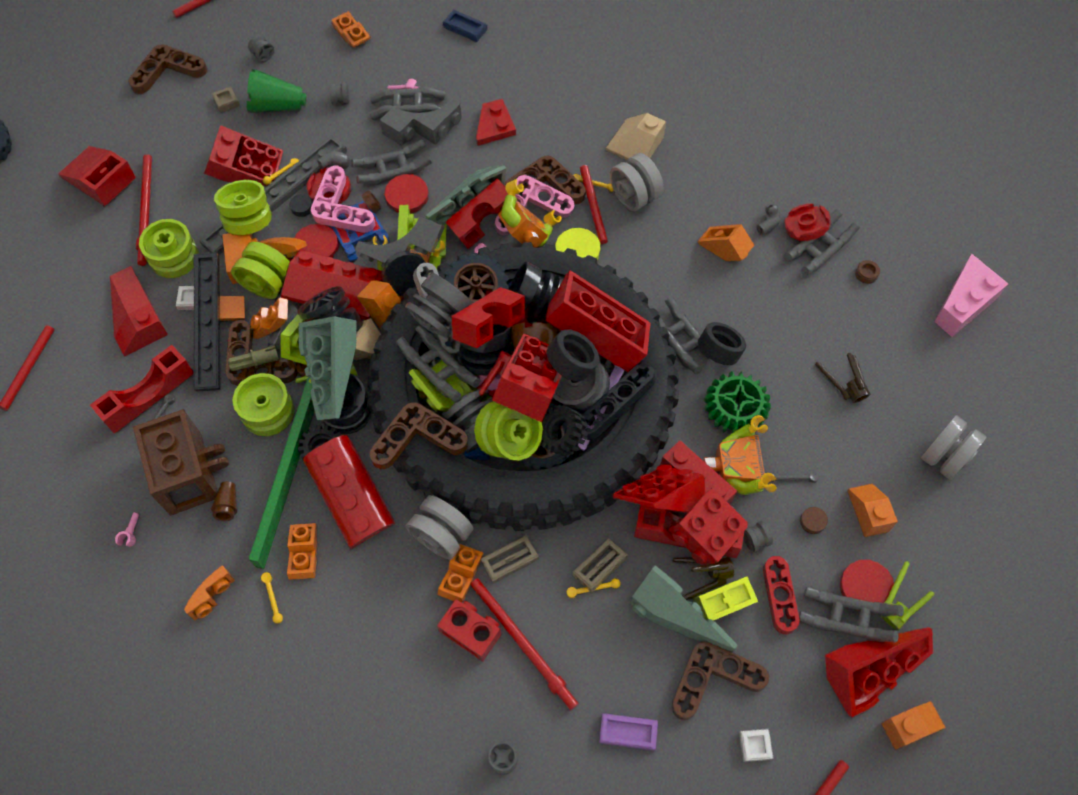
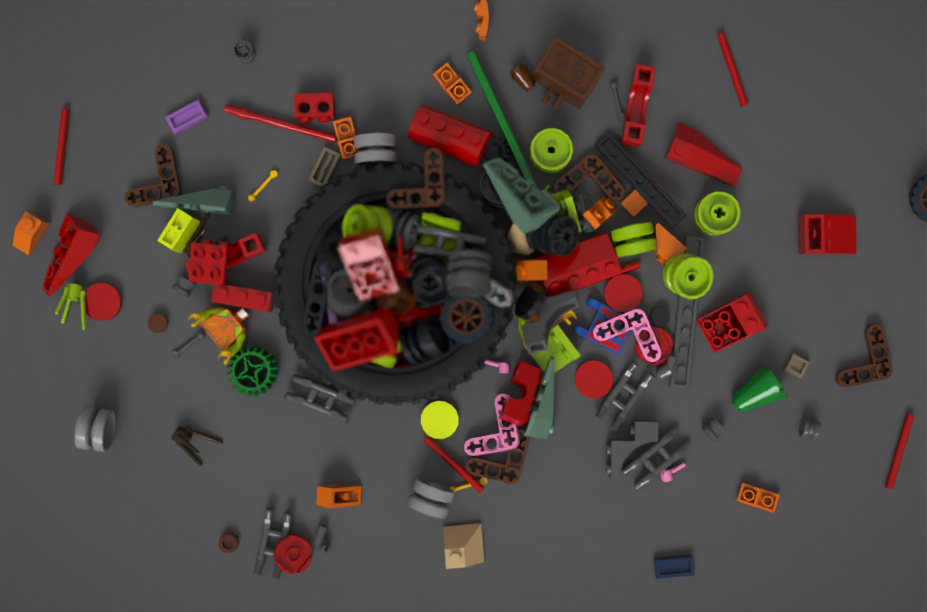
camera: 145 degrees right, 25 degrees up
bright pink hand [115,512,139,547] -> none
red bar [136,155,152,266] -> none
white tile [176,286,194,310] -> none
olive axle [228,345,279,371] -> none
orange slope [260,237,307,258] -> none
yellow hinge [261,572,283,624] -> none
yellow hinge [263,158,299,185] -> none
reddish brown tile [361,190,381,213] -> none
red arch [452,287,525,348] -> none
red wing [476,99,516,146] -> none
torso [498,179,562,248] -> none
black tyre [546,330,600,381] -> none
dark tan tile [572,538,628,593] -> none
red slope [613,465,706,513] -> none
black tyre [698,322,747,365] -> none
white tile [739,729,773,762] -> none
red beam [763,556,800,635] -> none
dark grey piece [799,586,904,642] -> none
orange slope [847,484,898,537] -> none
bright pink wedge [934,254,1008,337] -> none

